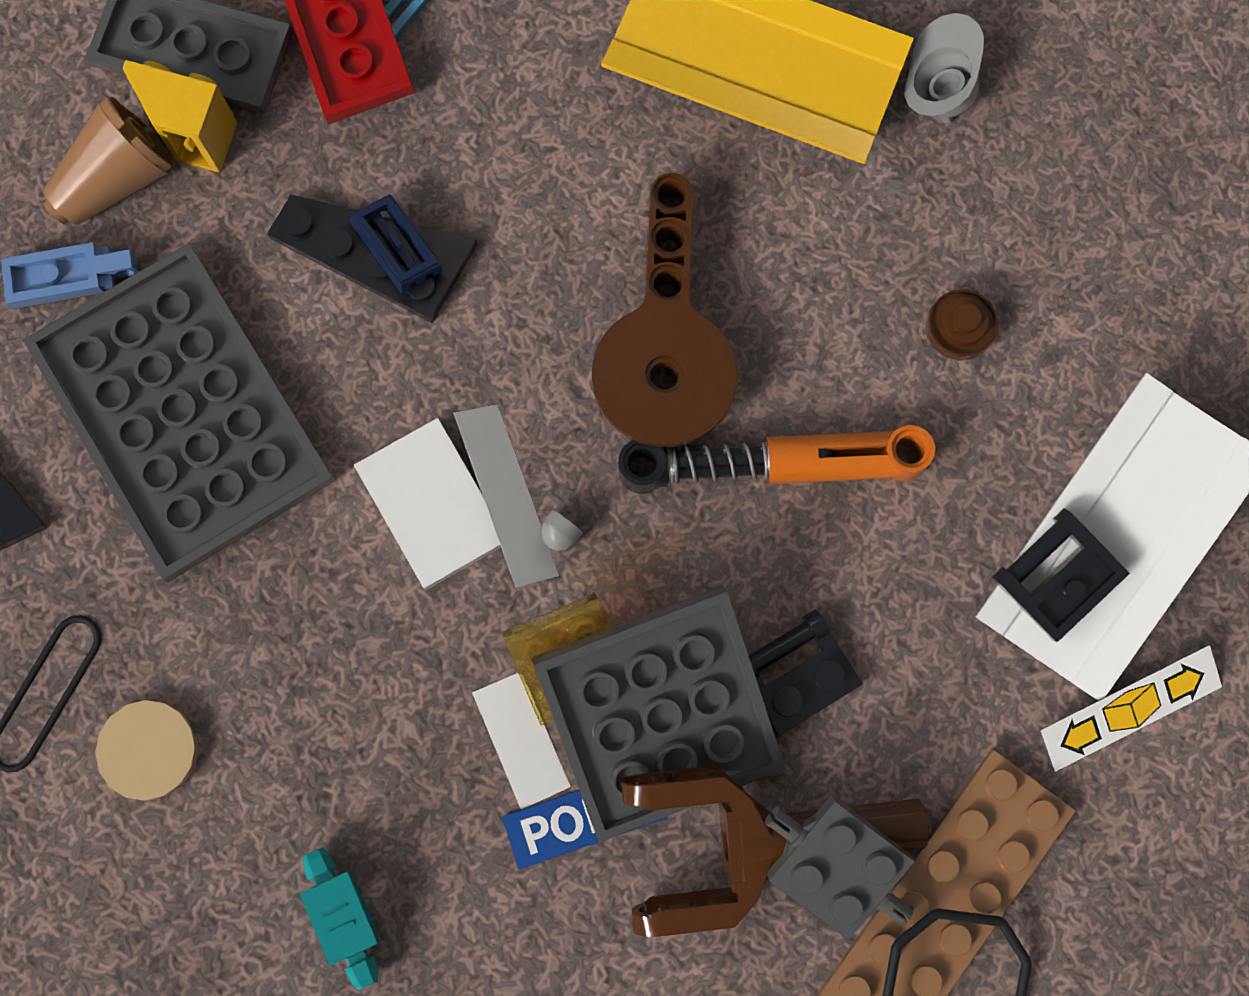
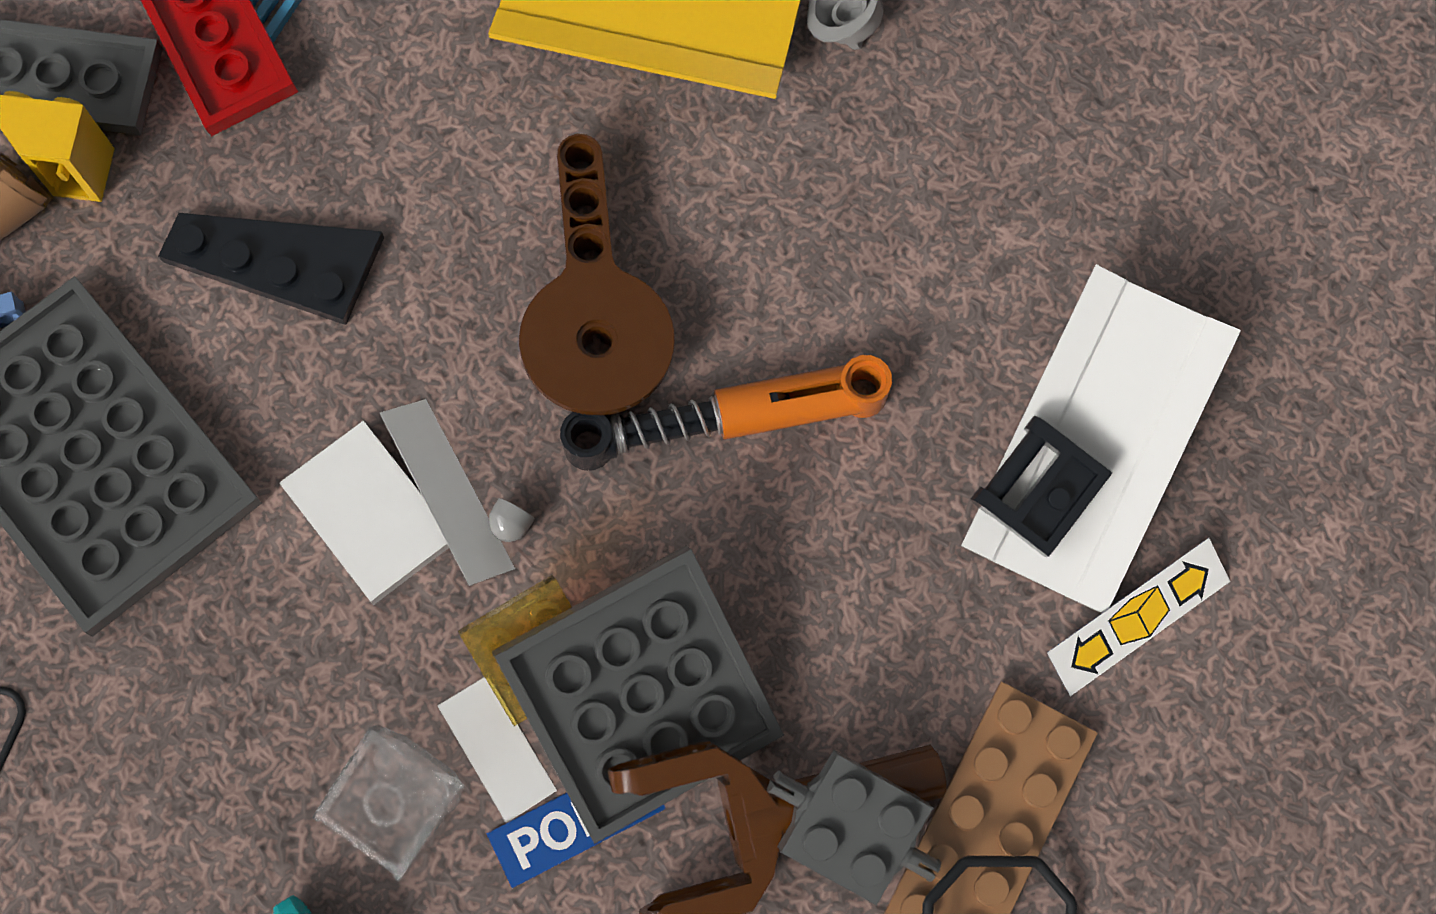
camera: 10 degrees left, 5 degrees down
tan tile [95,700,199,801] -> none
dark blue tile [350,194,442,294] -> none
black plate [749,609,863,737] -> none
reddish brown plate [925,289,998,361] -> none
none -> clear slope [312,724,465,882]

